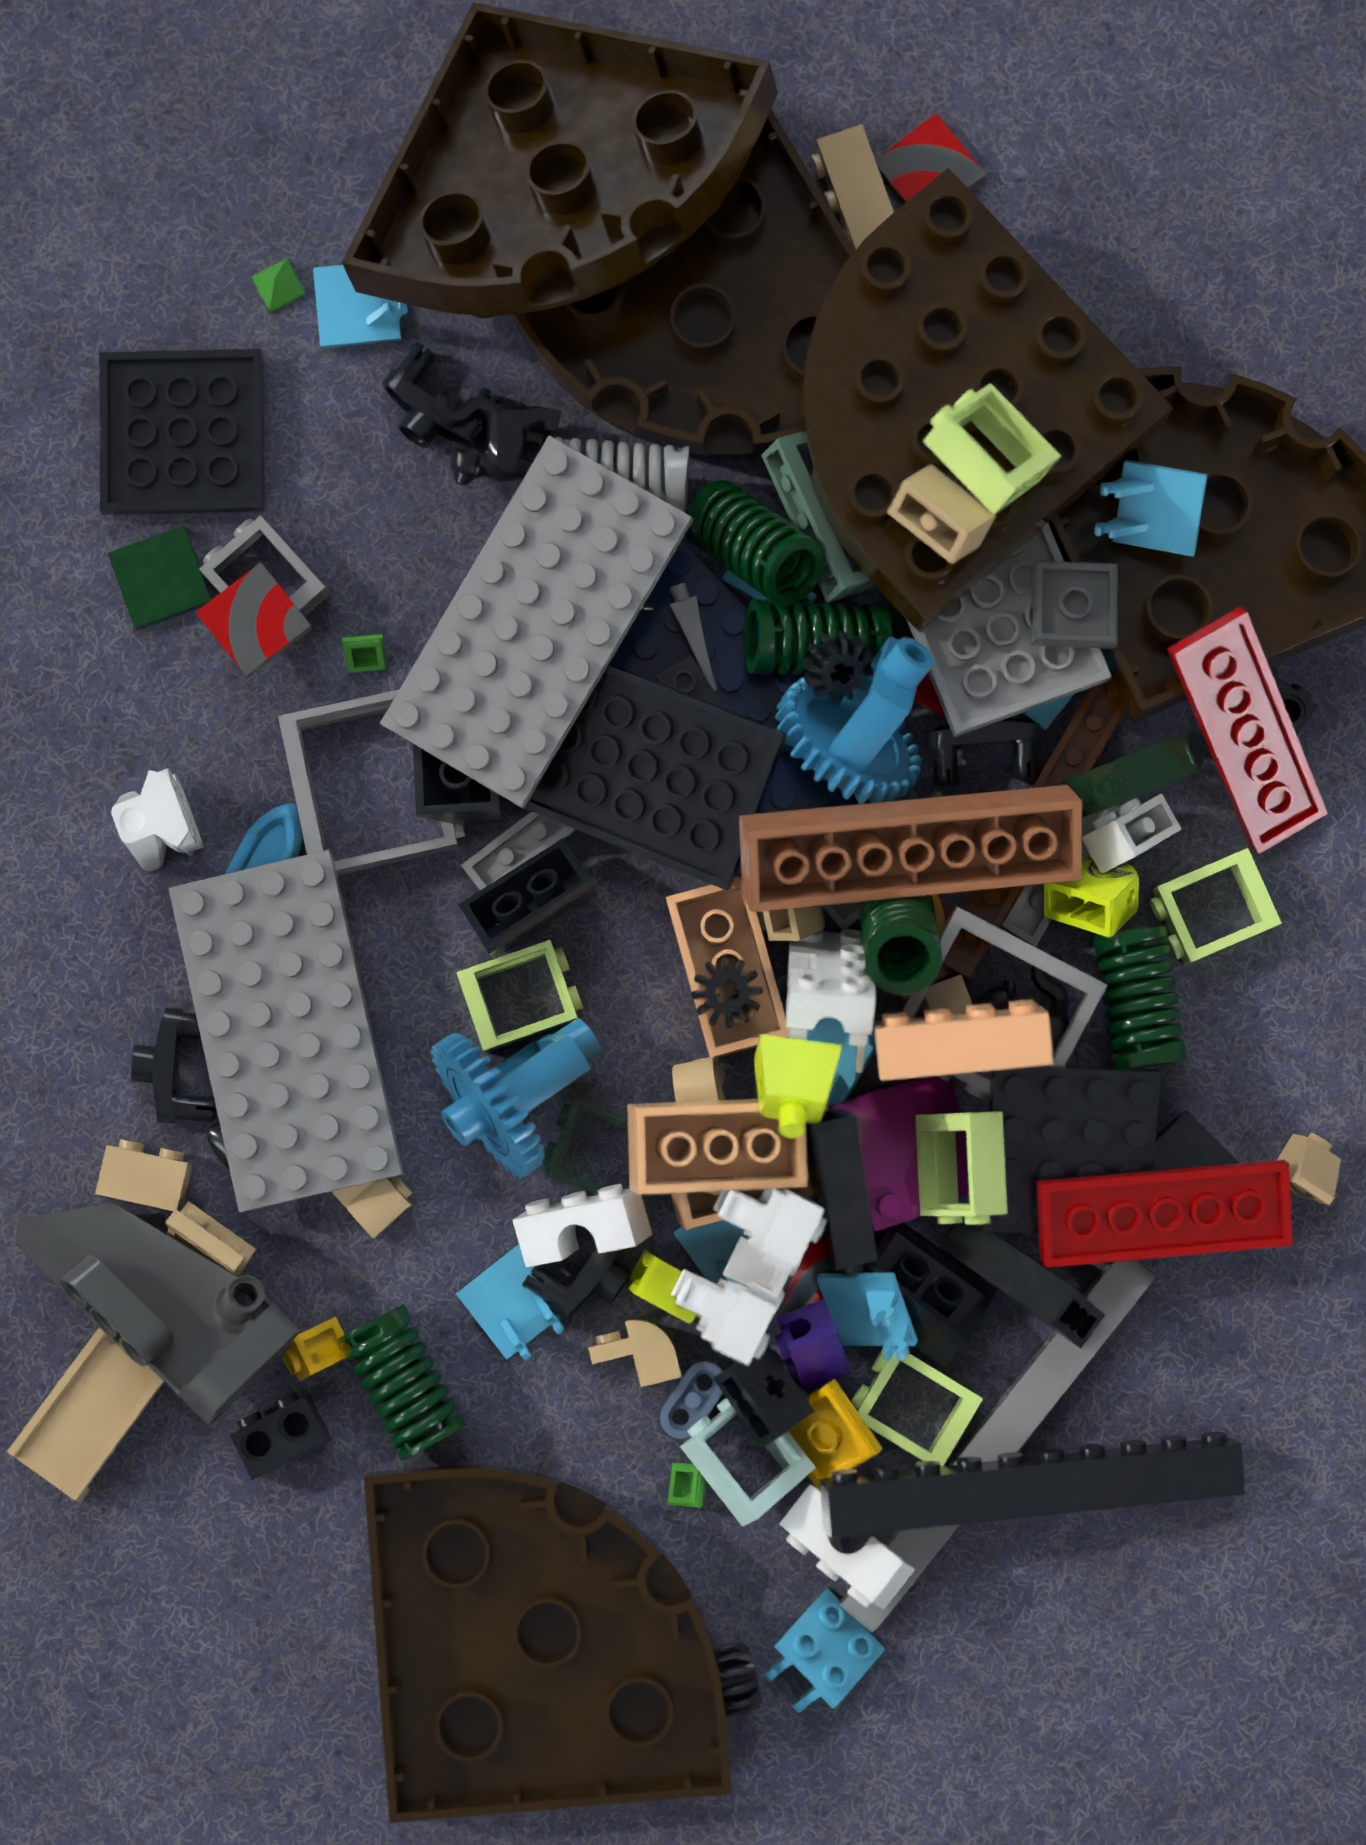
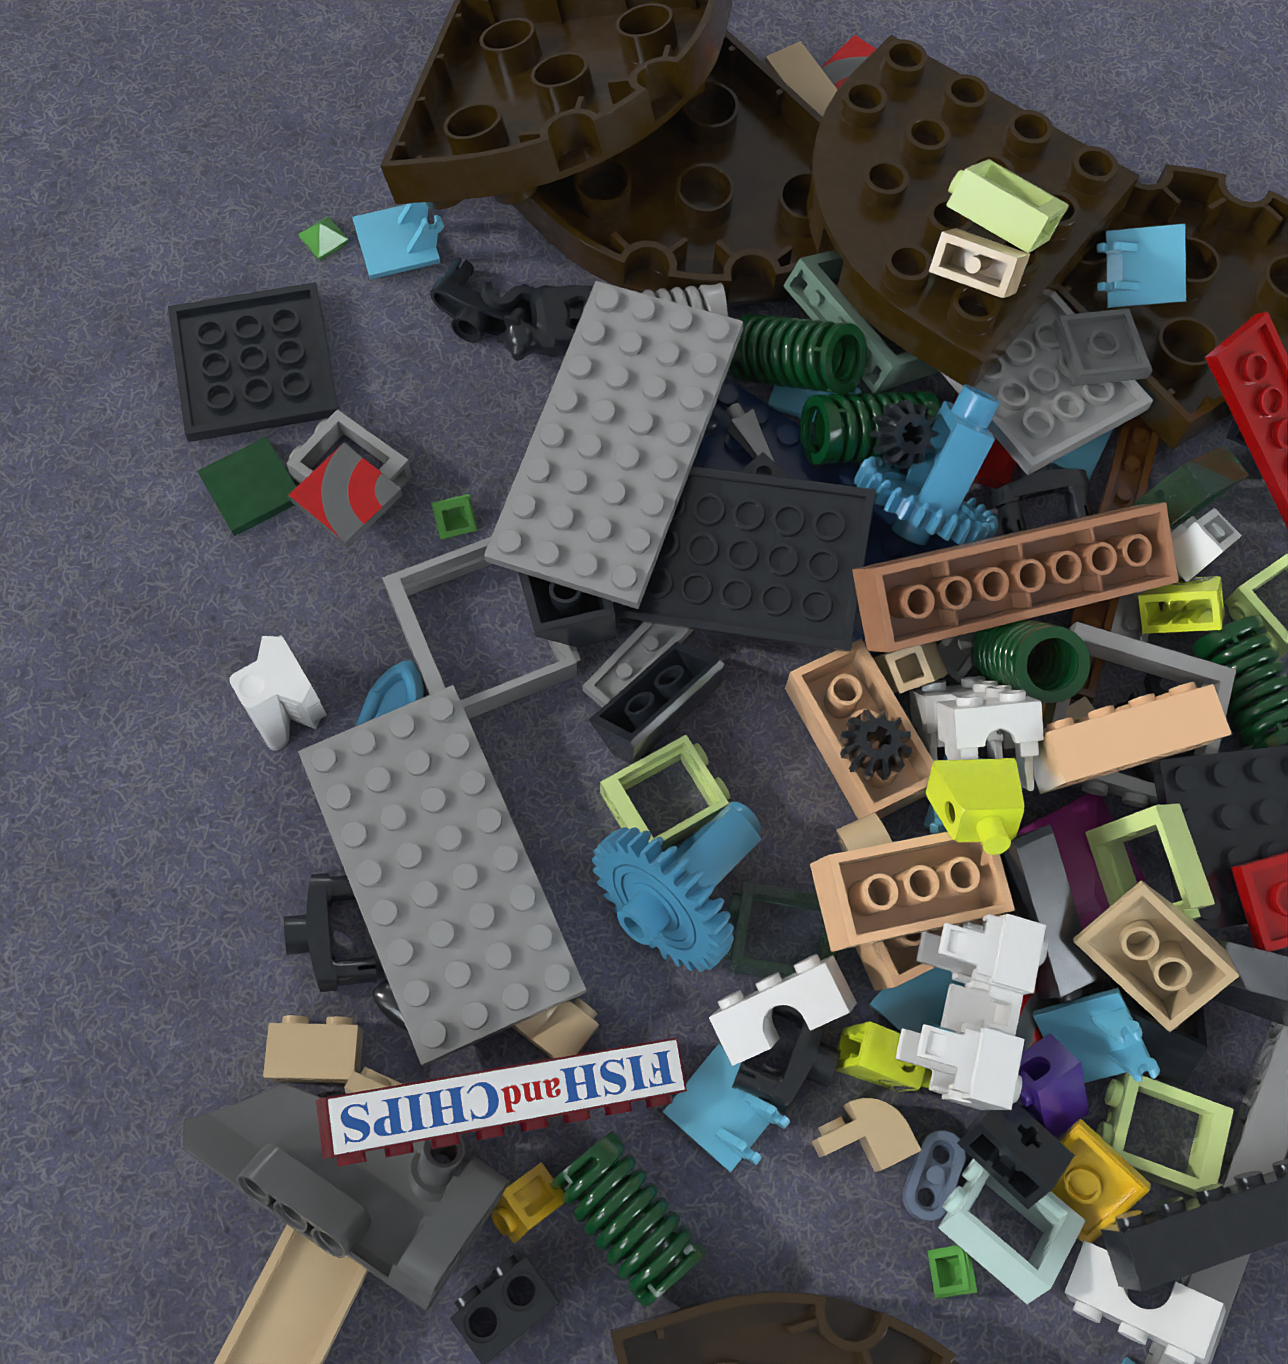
camera: 20 degrees left, 15 degrees down
none -> brick [316,1037,687,1167]
none -> tan slope [1073,880,1240,1032]

